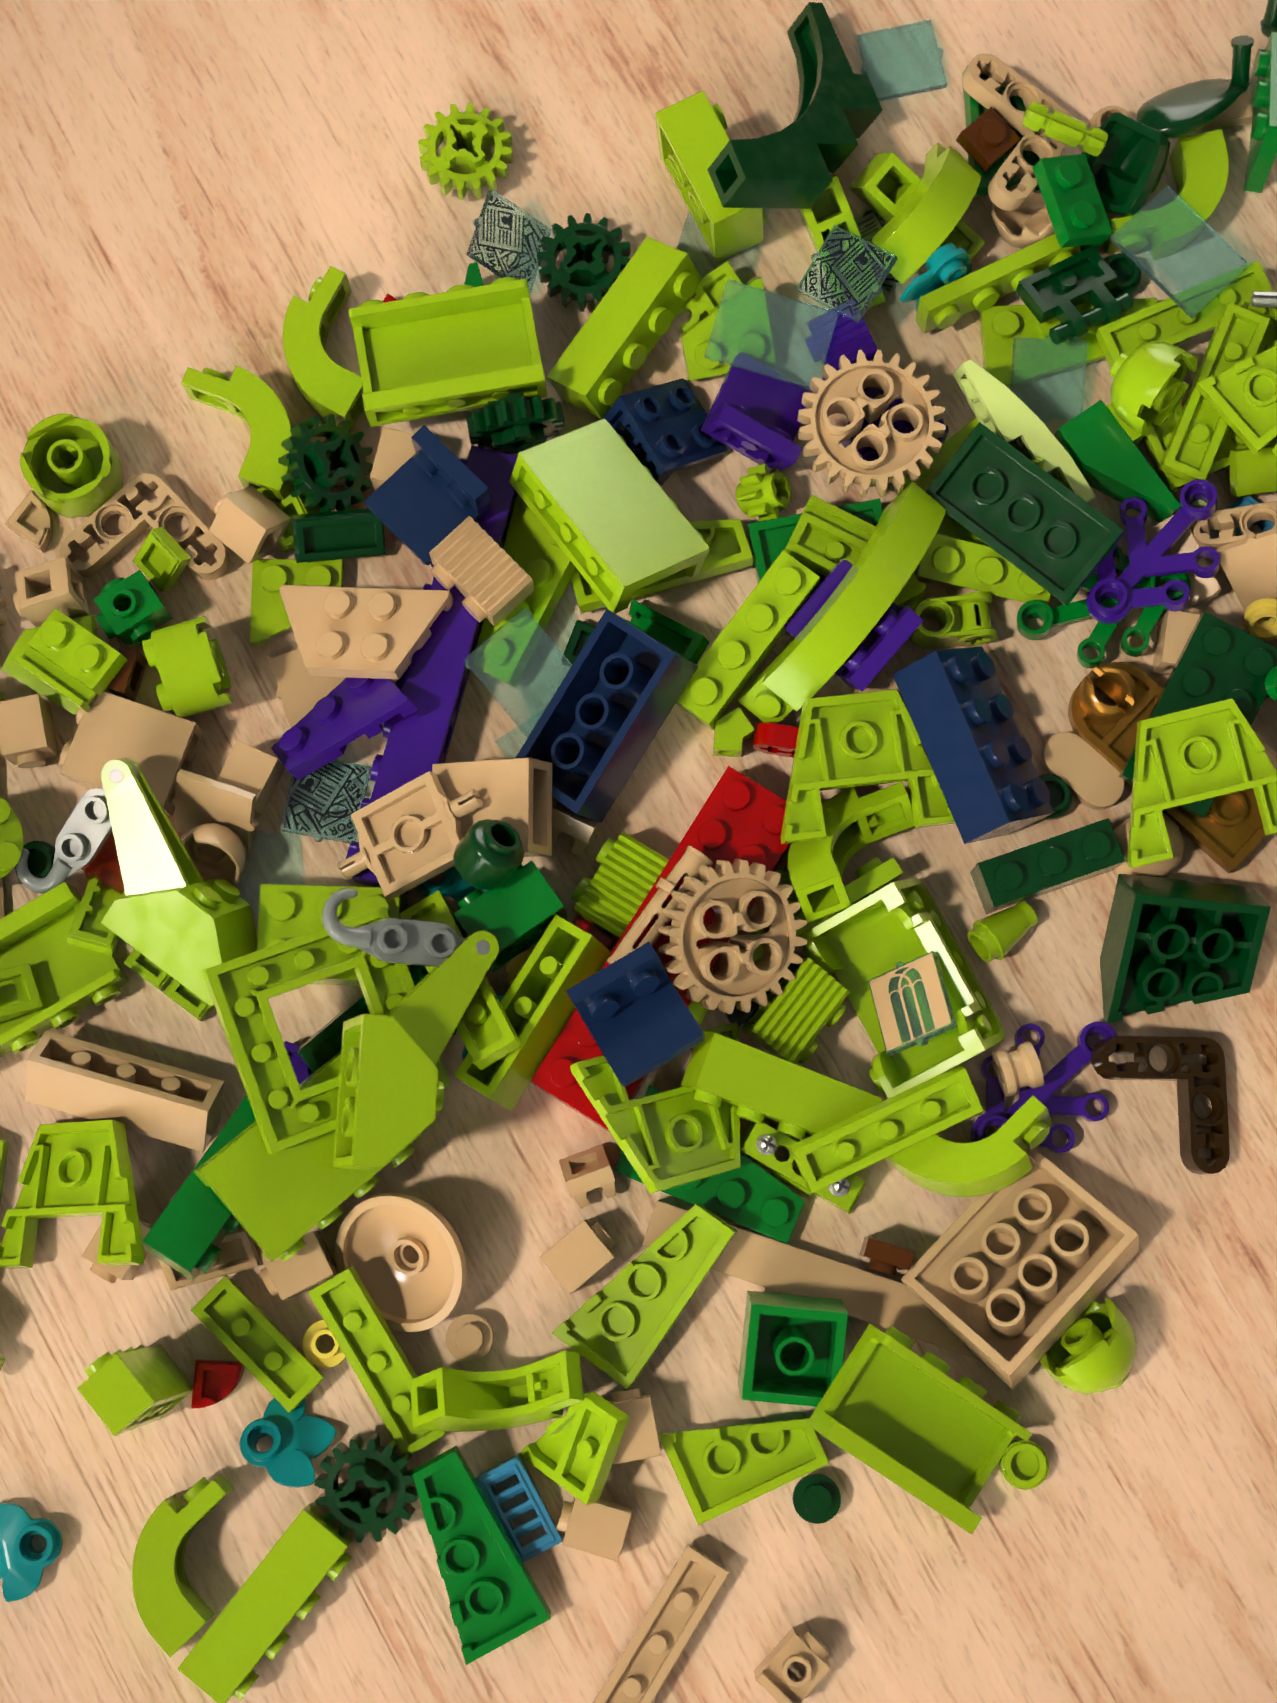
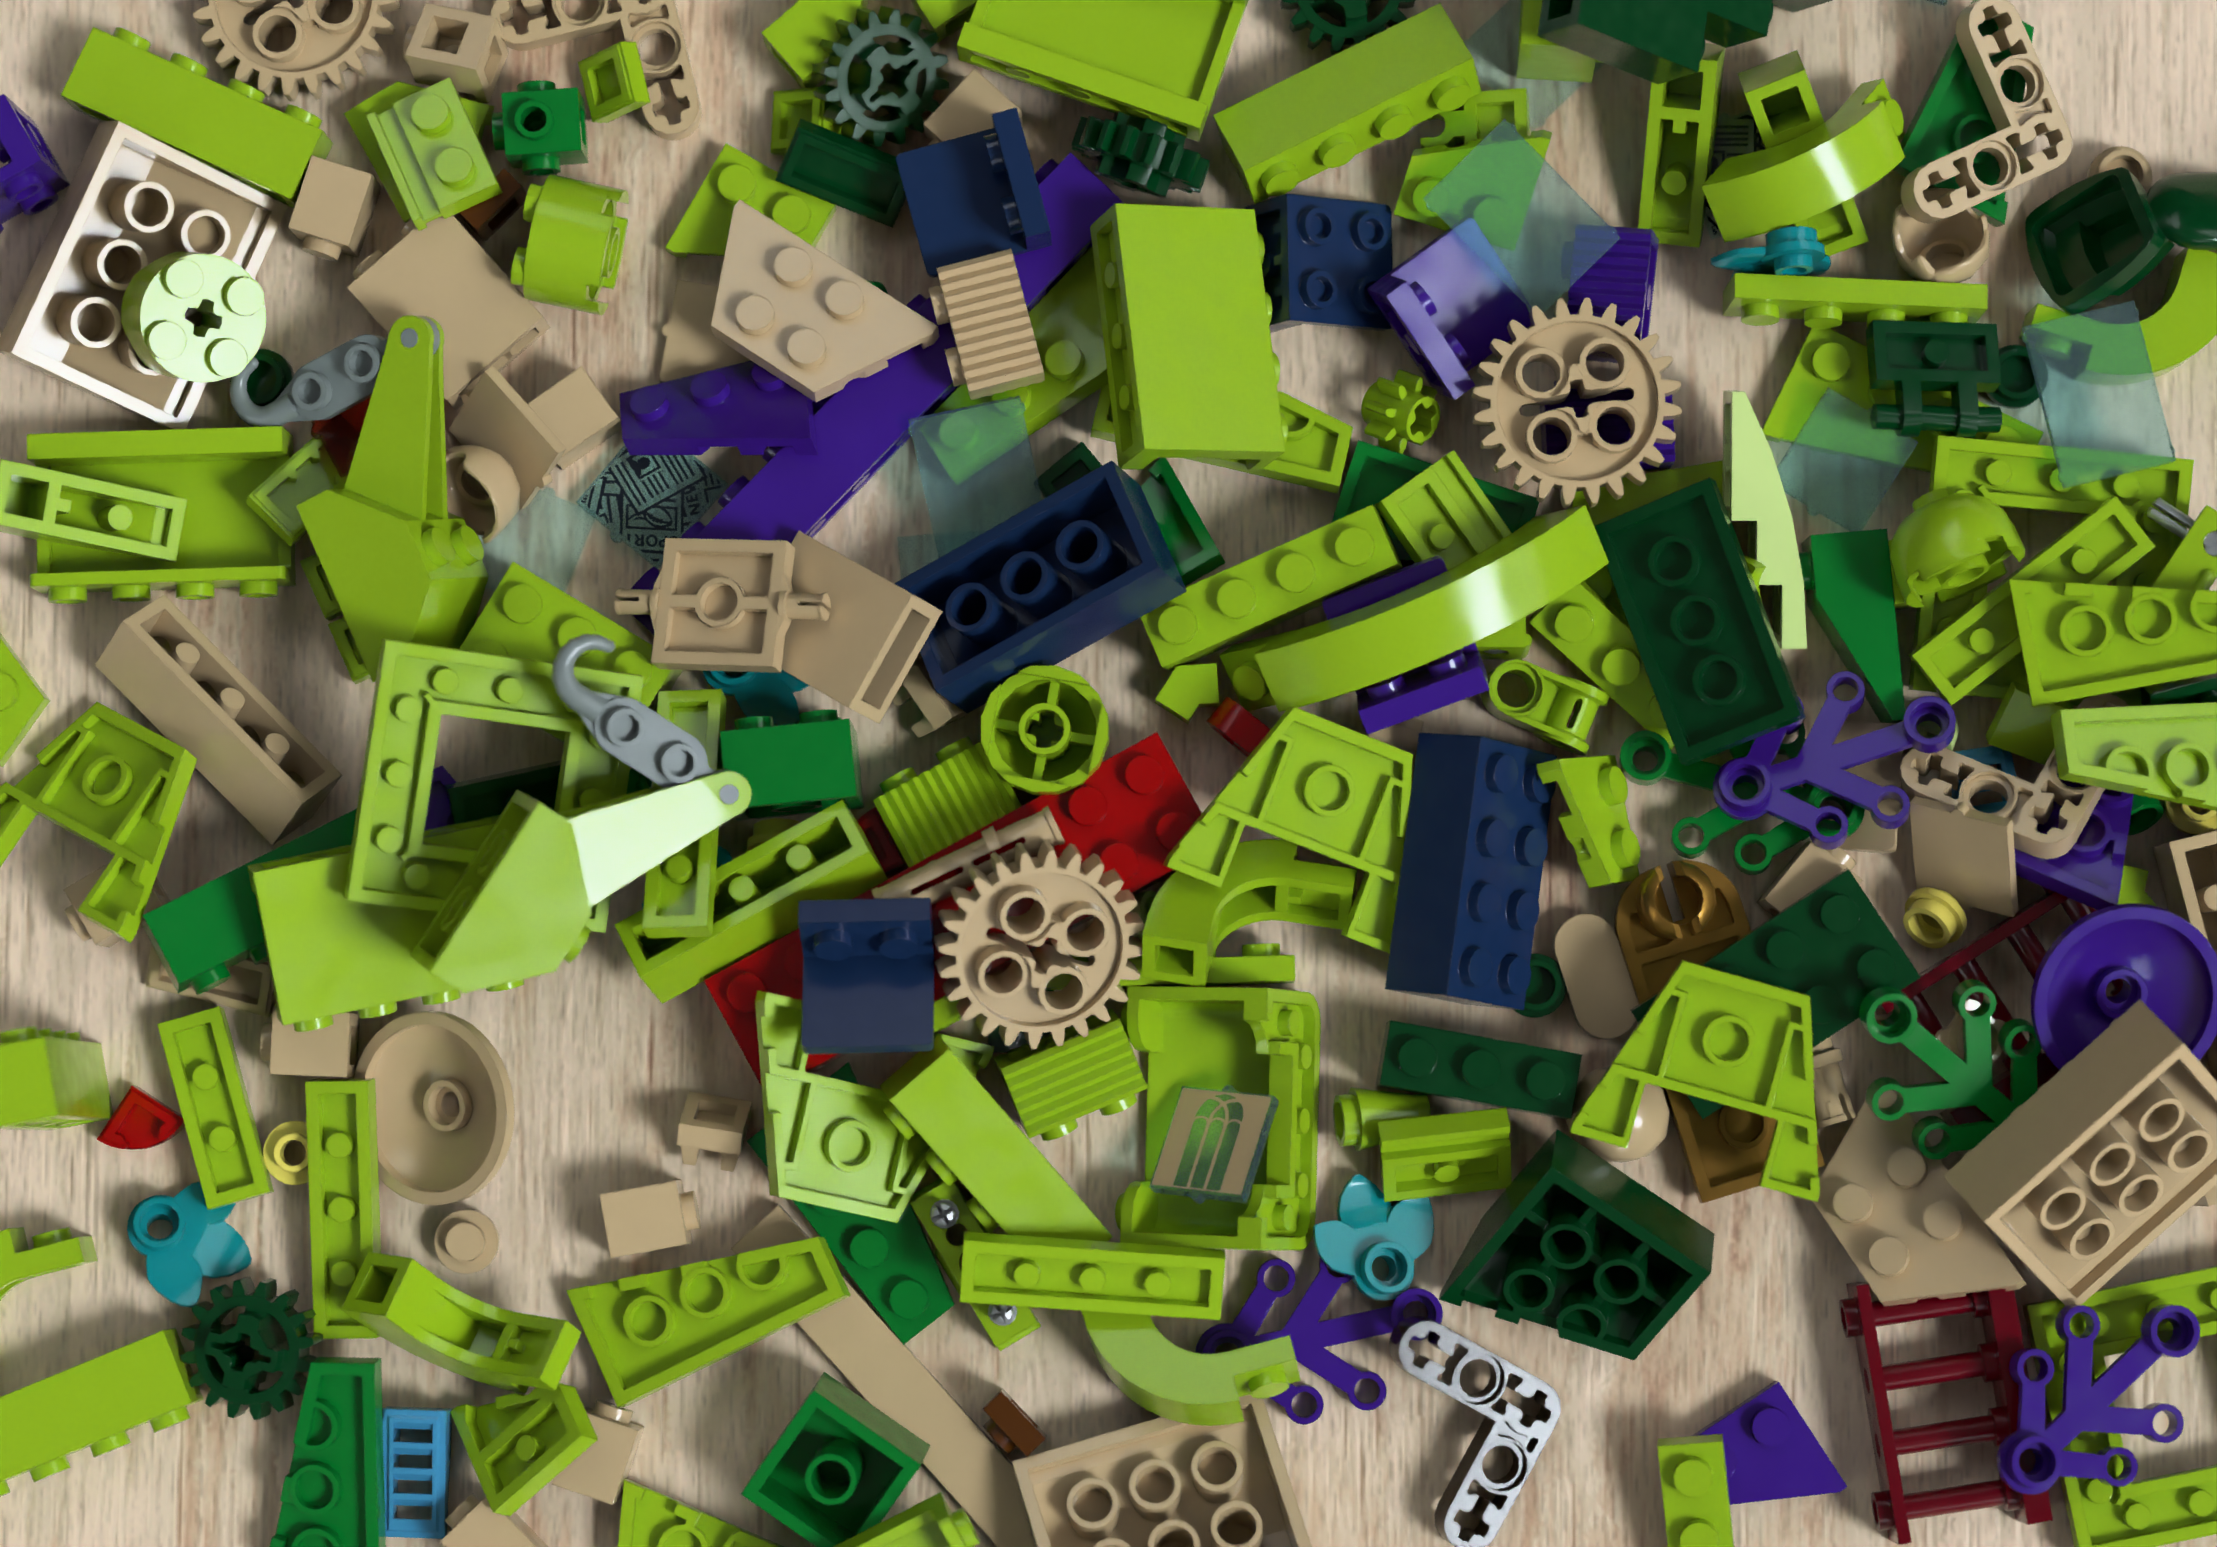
camera: 30 degrees right, 5 degrees up
tan brick [209,486,291,564] -> none
dark green head [453,819,524,890] -> none
clear light blue piece [796,225,898,323] -> none
reddish brown plate [956,107,1021,172] -> none
tan wheel [992,1042,1044,1097] -> none
lime axle [1022,101,1108,156] -> none
green bracket [1032,154,1113,251] -> none
none -> lime cylinder [981,665,1109,795]
none -> teal plate [1313,1174,1434,1301]
none -> lime plate [1378,1107,1512,1202]
none -> lime wing [1536,755,1640,888]

